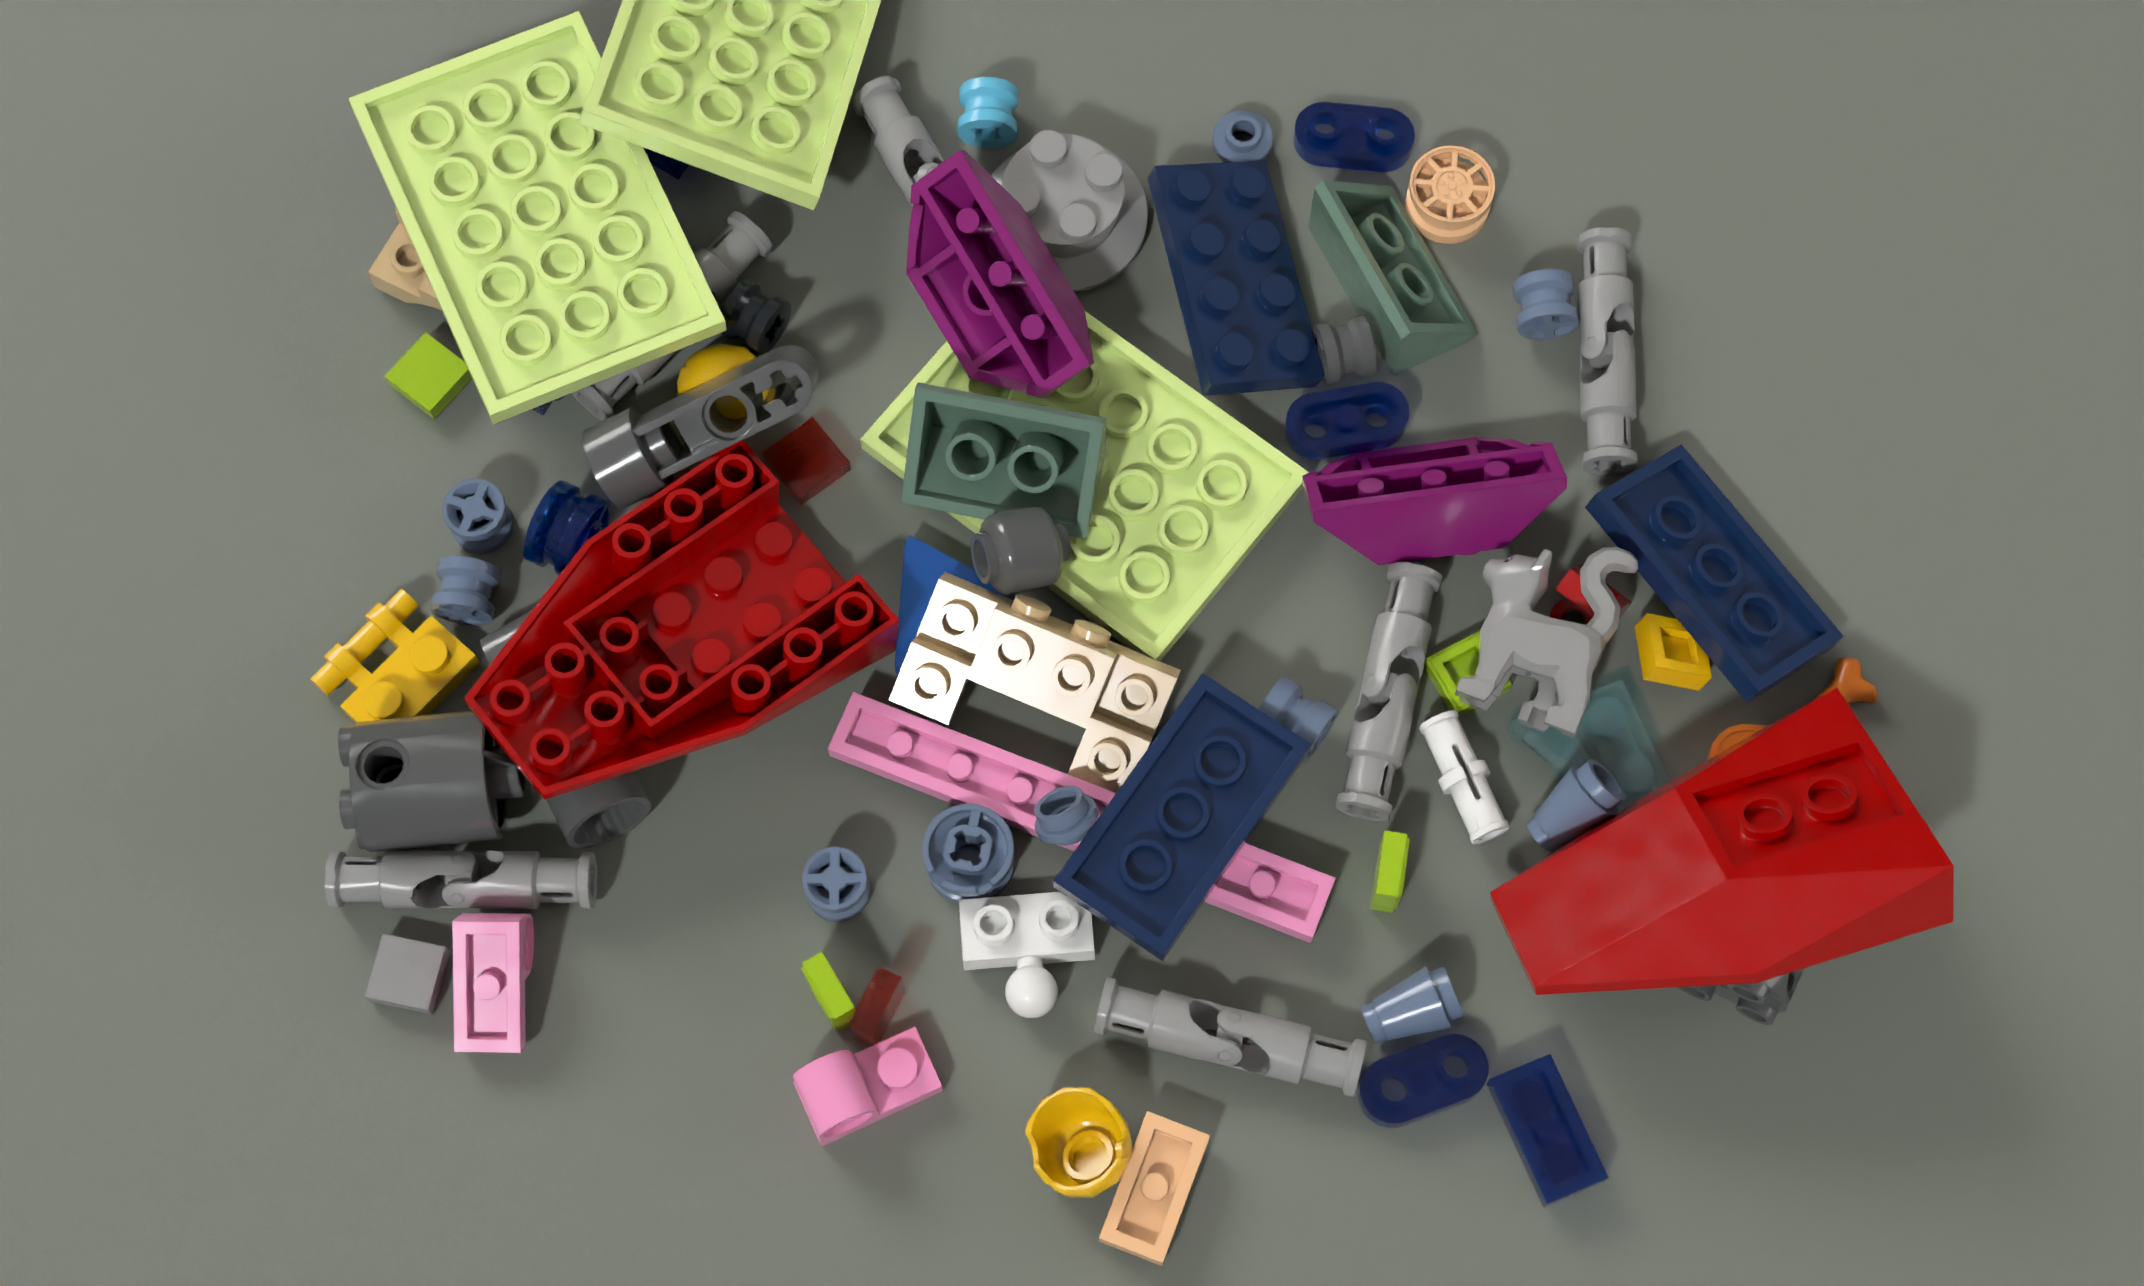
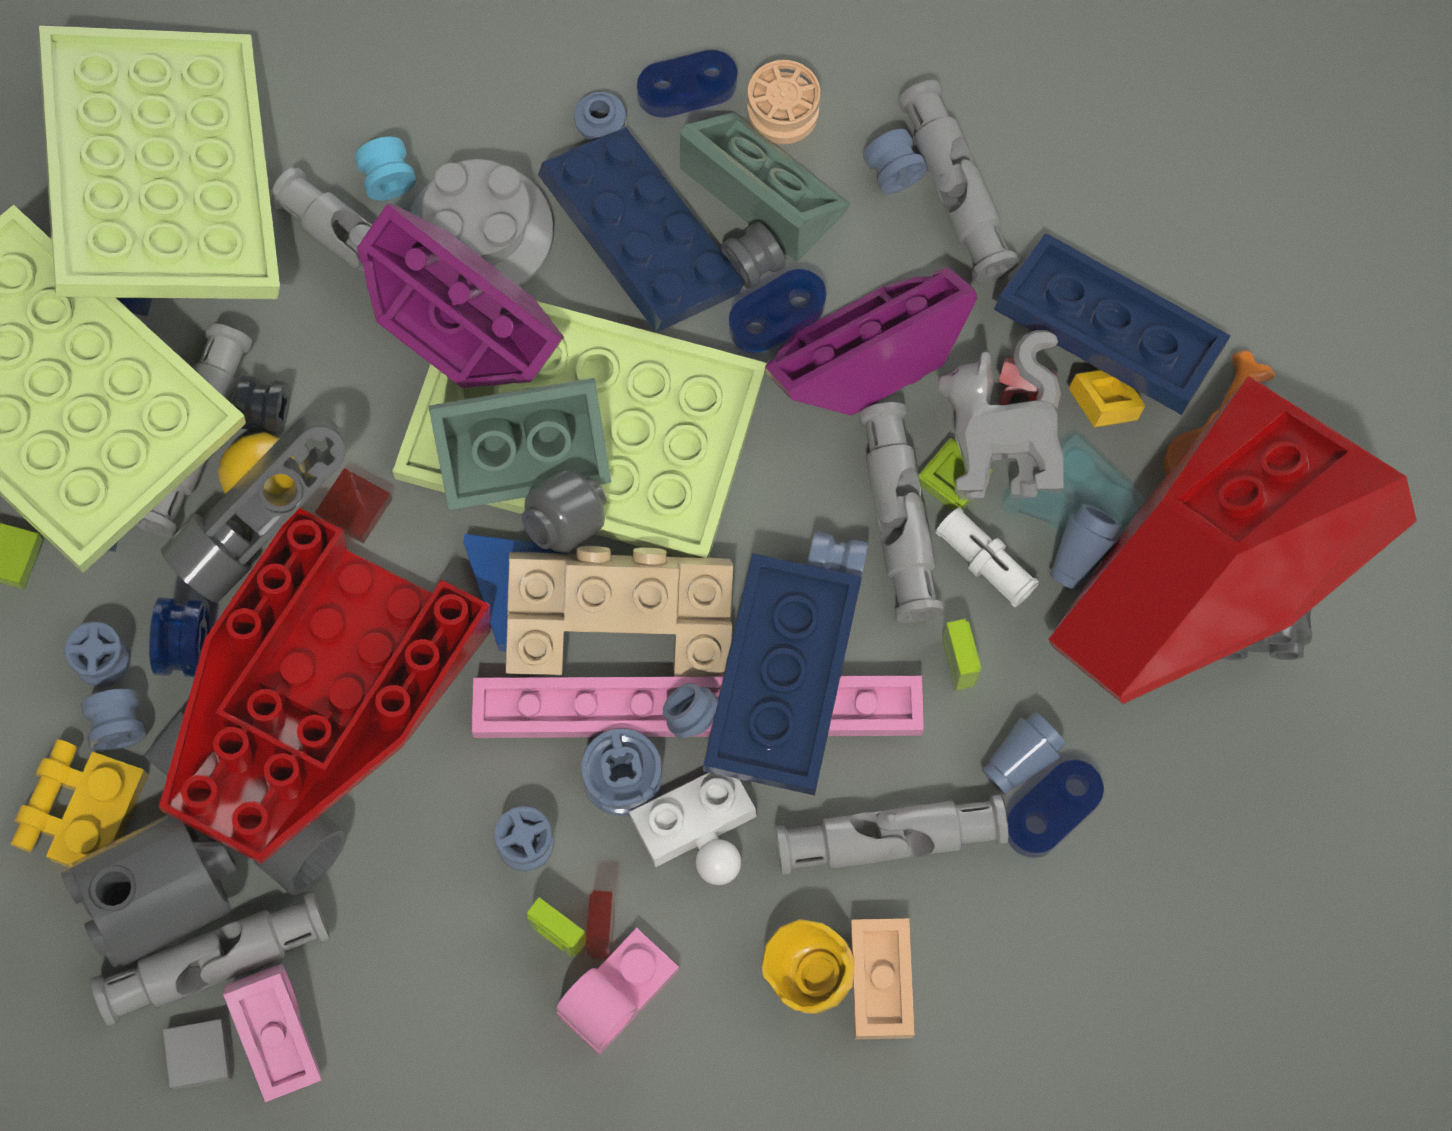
camera: 25 degrees left, 0 degrees up
clear blue plate [1486,1054,1609,1208] -> none

